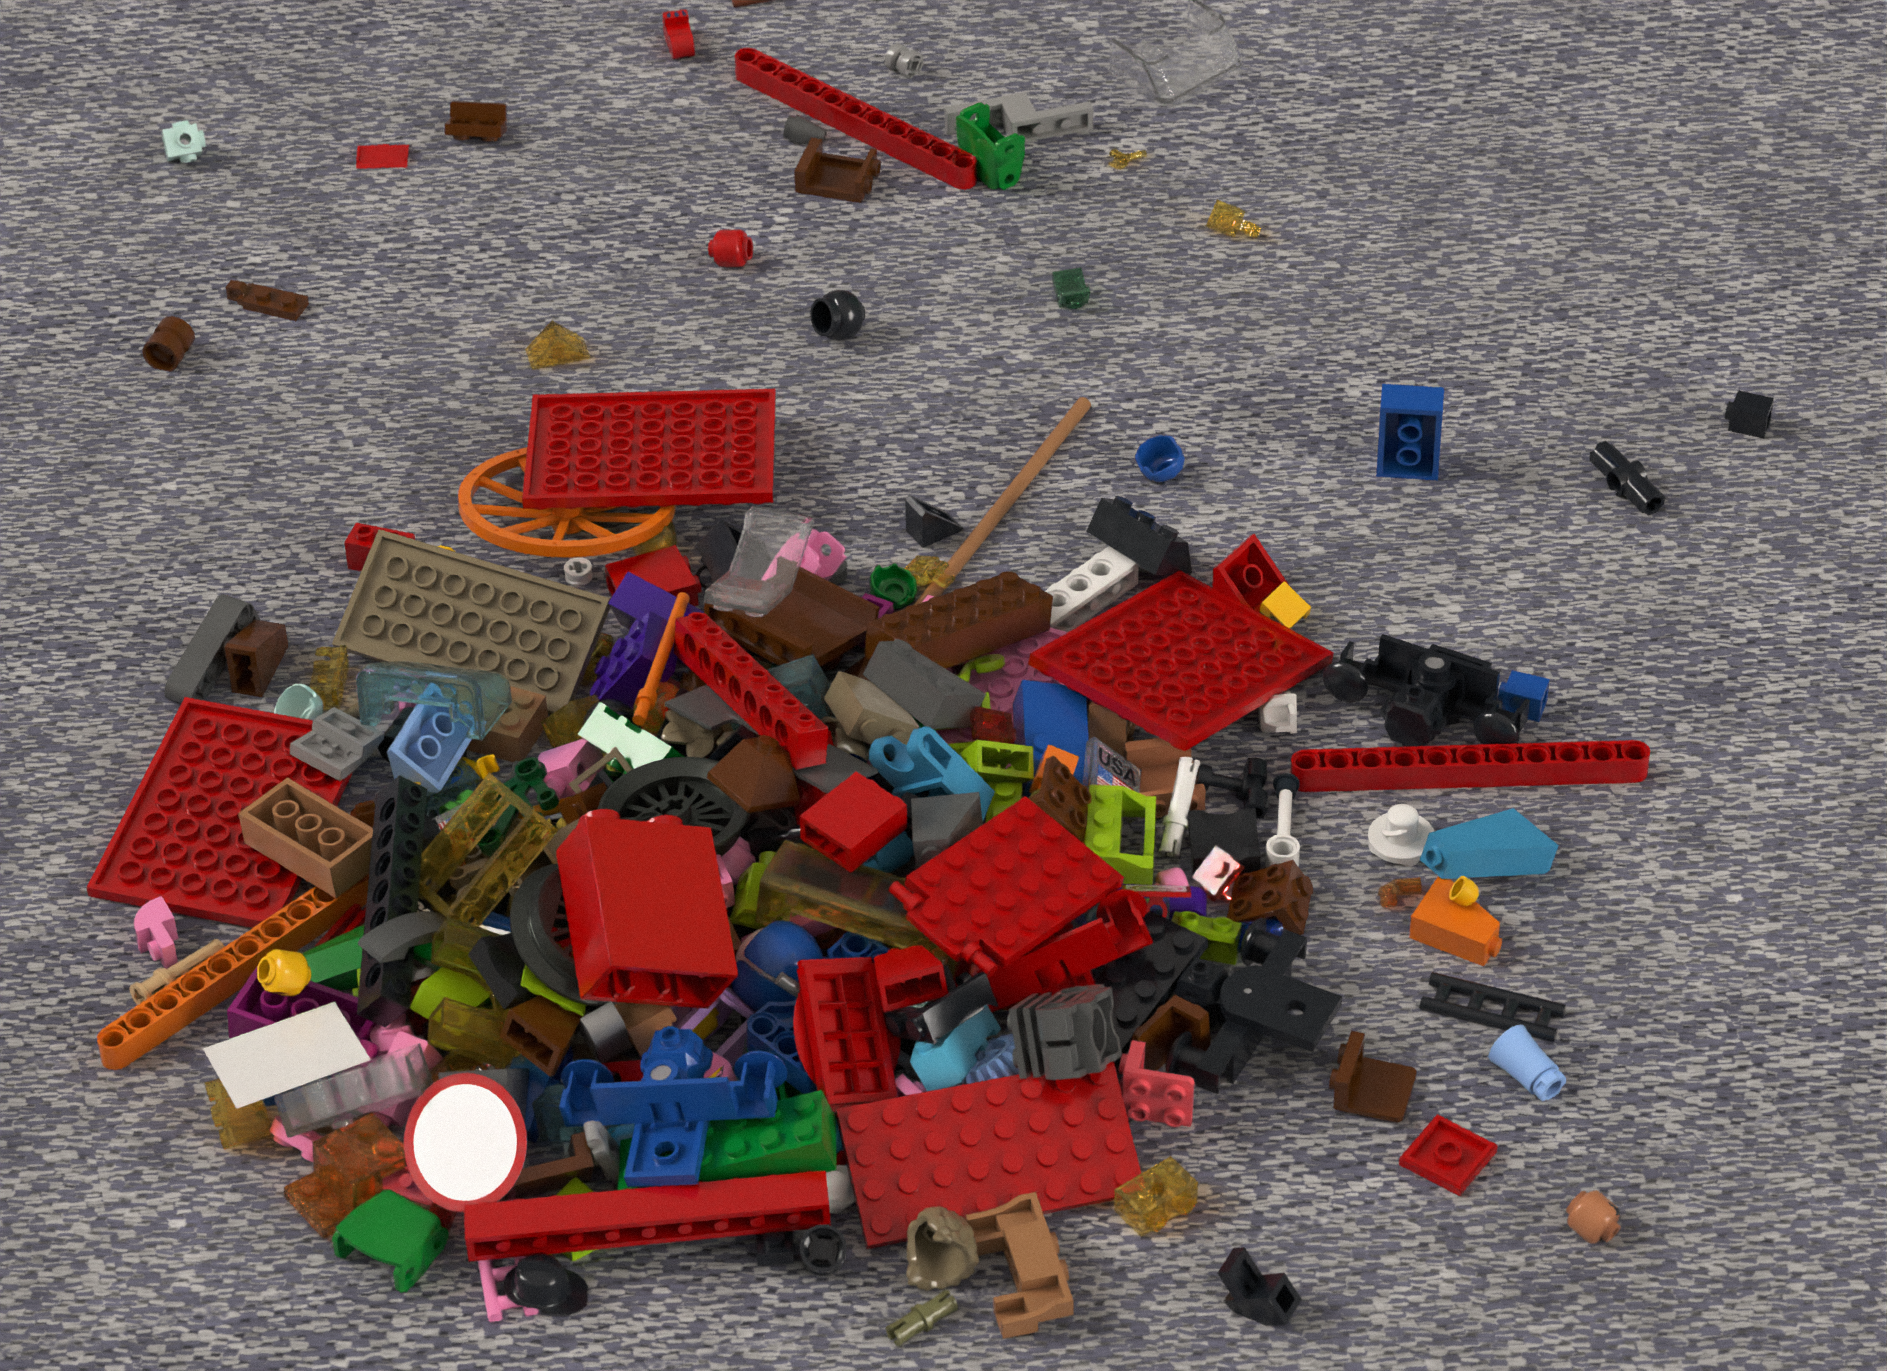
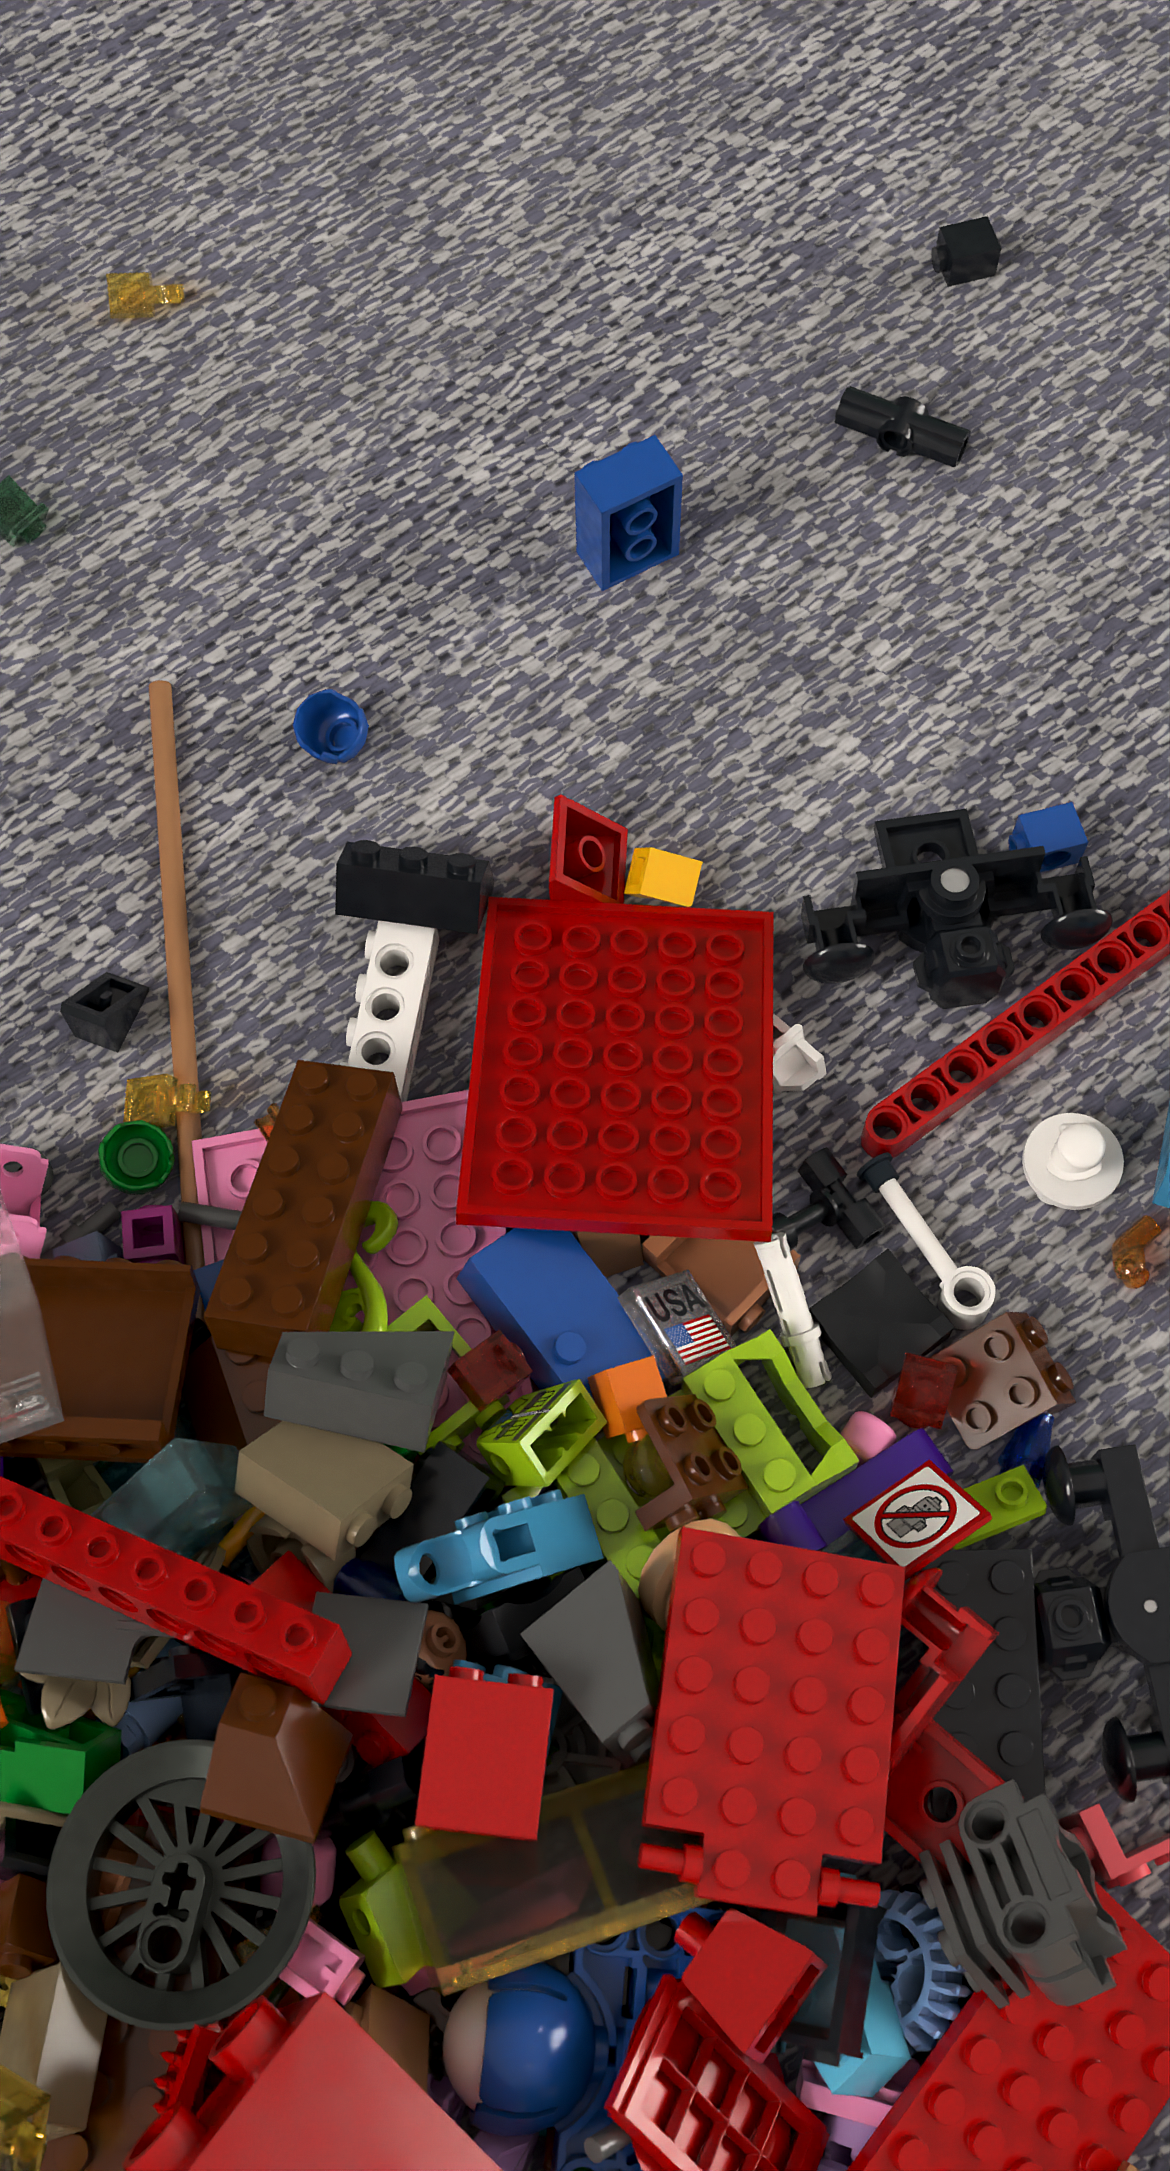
camera: 35 degrees left, 25 degrees up
reddish brown bracket [1132,995,1211,1071] -> none

